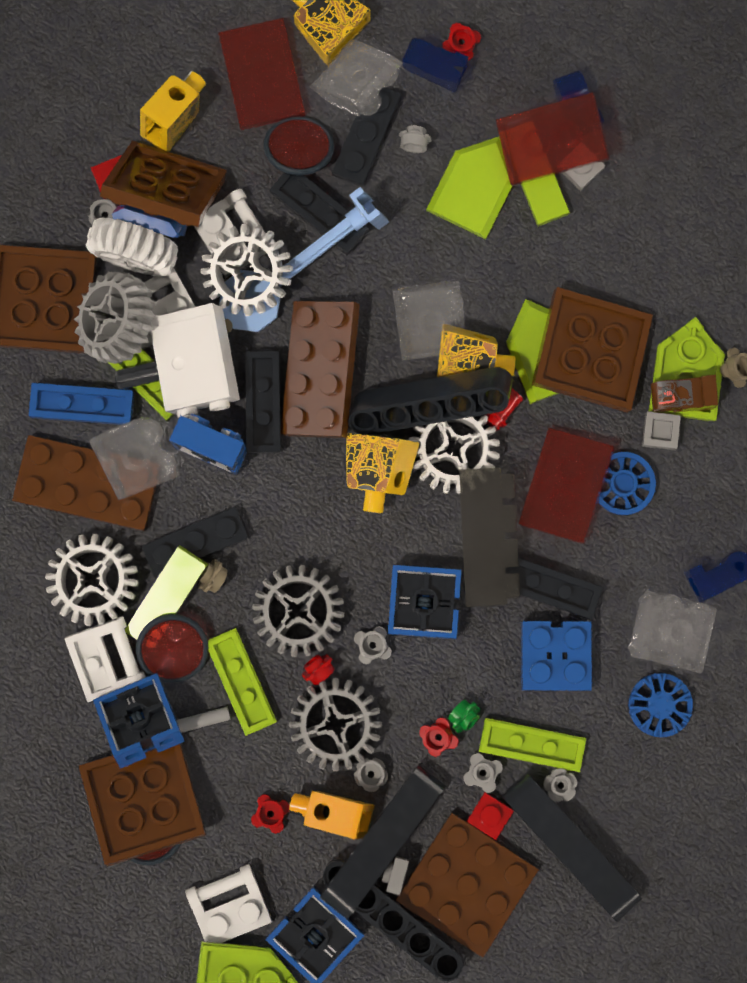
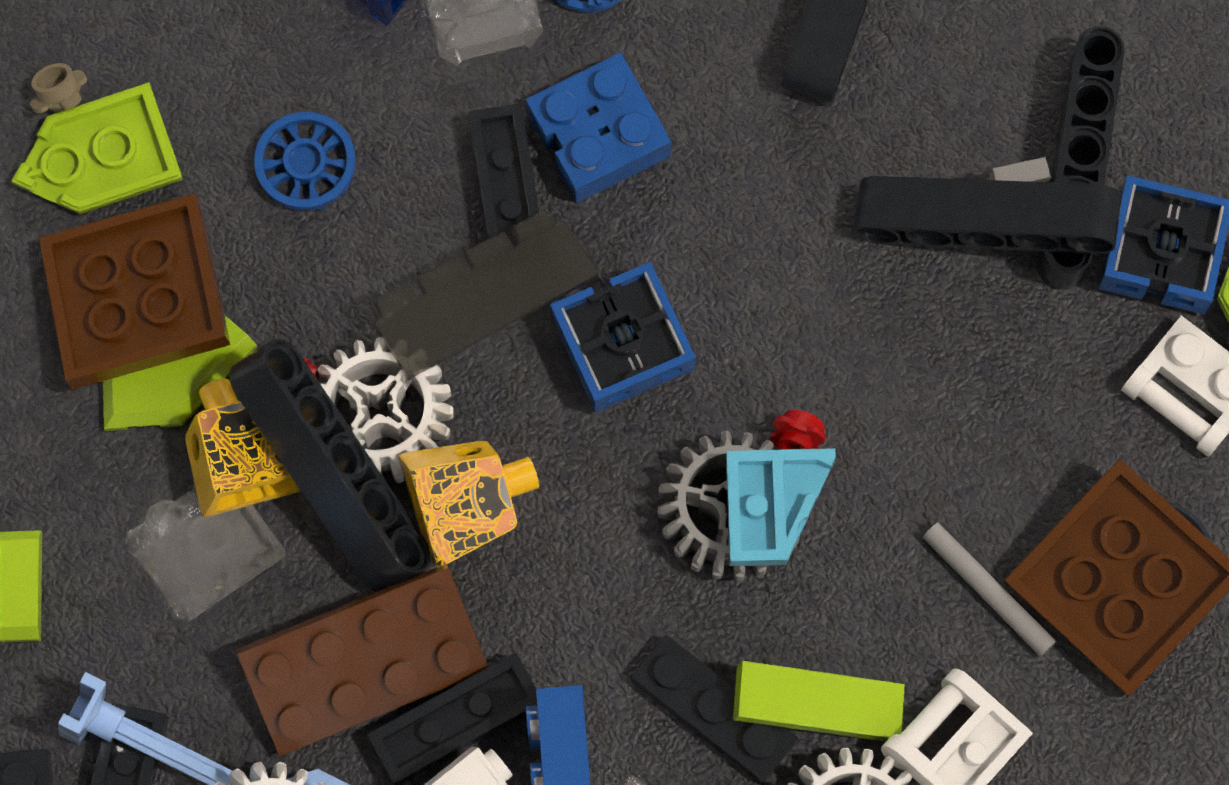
camera: 120 degrees left, 10 degrees down
piece [93,673,185,769] -> none
clear red wheel [136,614,209,683] -> none
dark tan plate [198,558,228,593] -> none
lime tile [208,628,277,736] -> none
red plate [251,794,290,834] -> none
light grey gear [289,678,382,771] -> none
light orange torso [289,791,375,839] -> none
light grey plate [354,626,392,664] -> none
light grey plate [354,758,388,792] -> none
reddish brown plate [396,812,539,958] -> none
red plate [419,717,459,757] -> none
green plate [448,699,480,733] -> none
light grey plate [463,753,503,793] -> none
red plate [466,792,514,840] -> none
lime tile [478,718,586,772] -> none
clear red tile [518,428,615,545] -> none
light grey plate [543,768,578,802] -> none
light grey plate [642,411,681,450] -> none
reddish brown leg [651,375,718,412] -> none
none -> medium azure wing [726,448,836,566]

